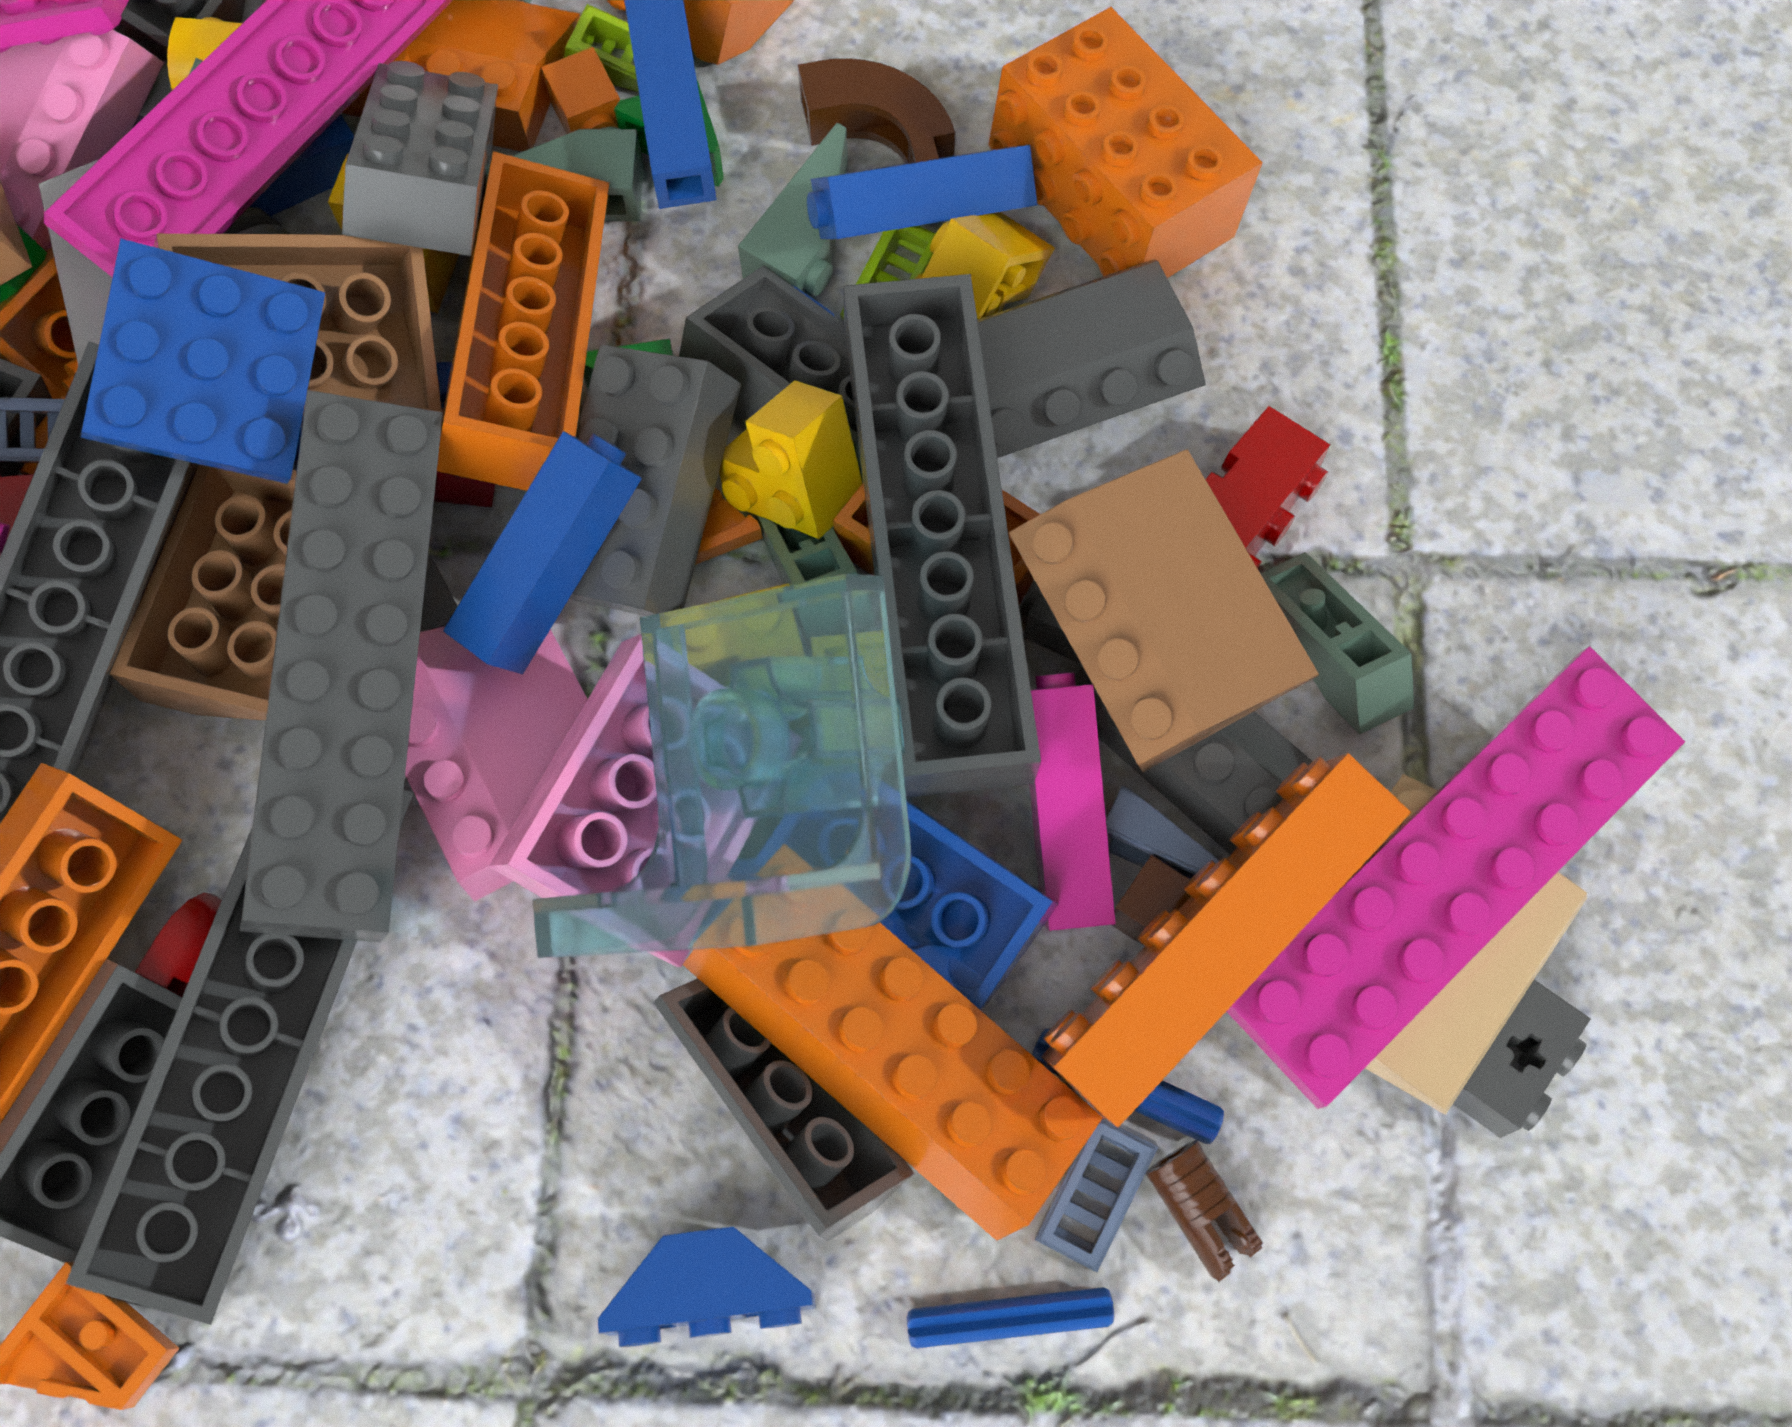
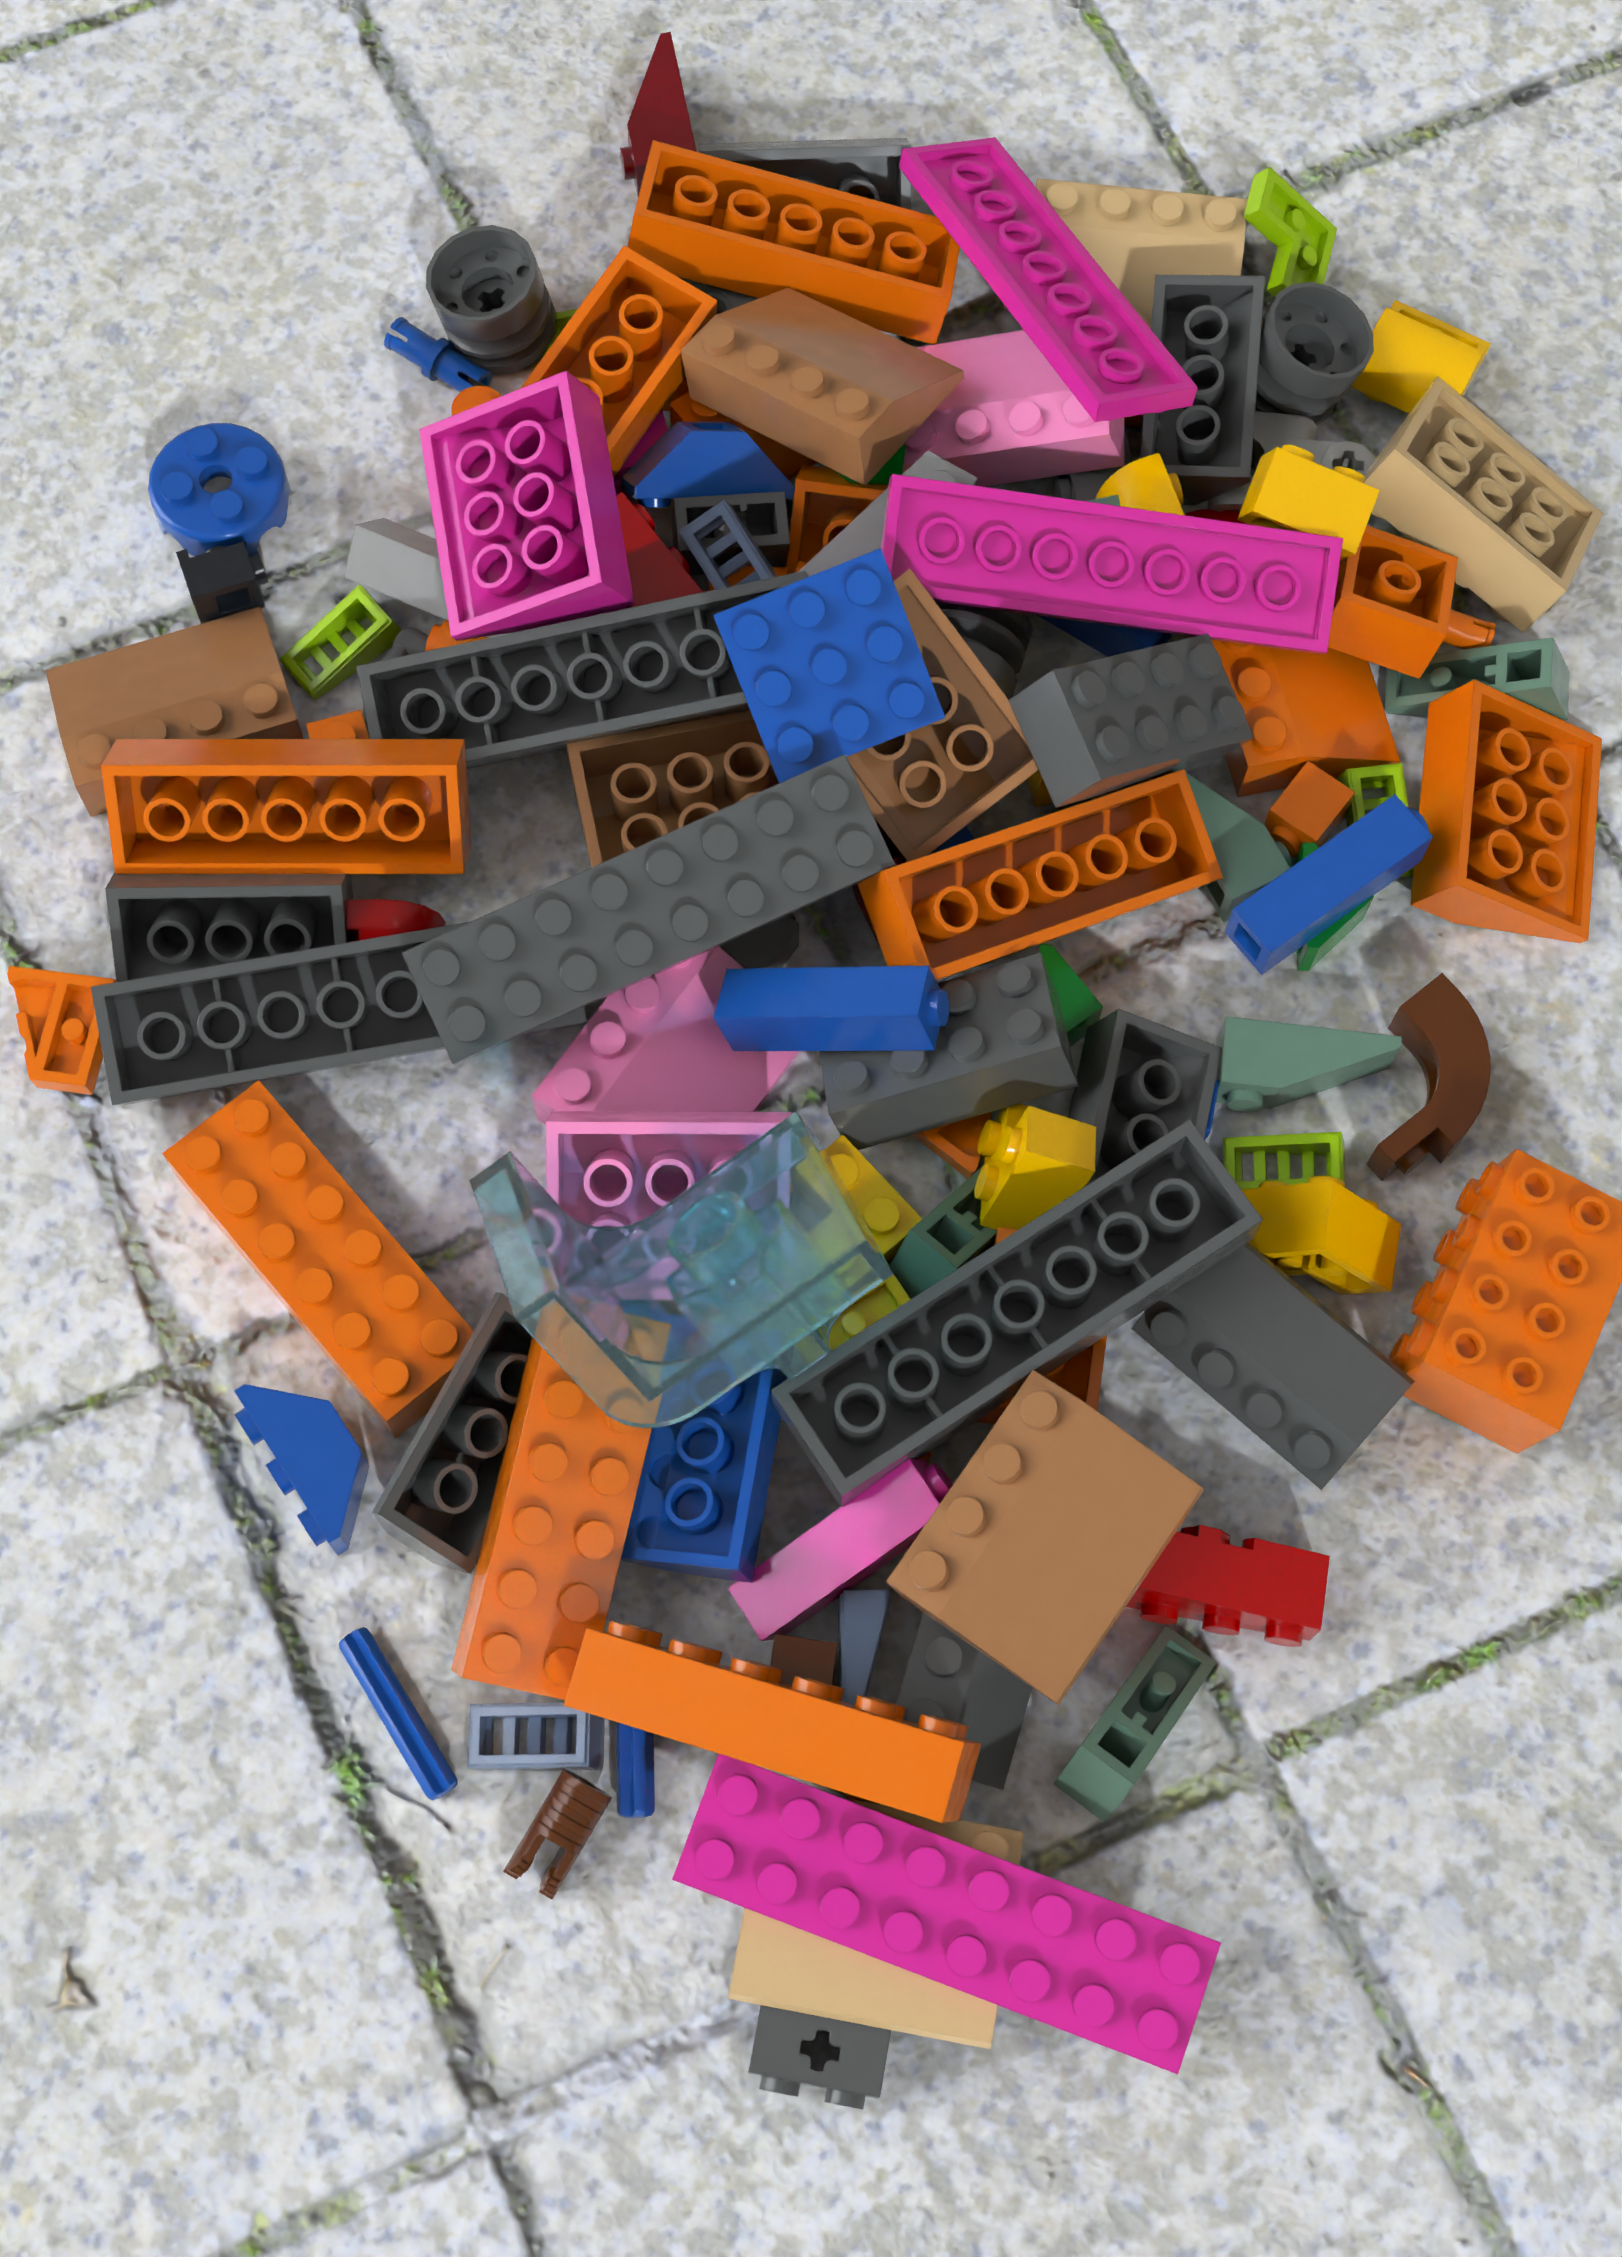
camera: 60 degrees right, 0 degrees up
blue brick [807,145,1038,239] -> none
none -> orange brick [162,1080,473,1439]

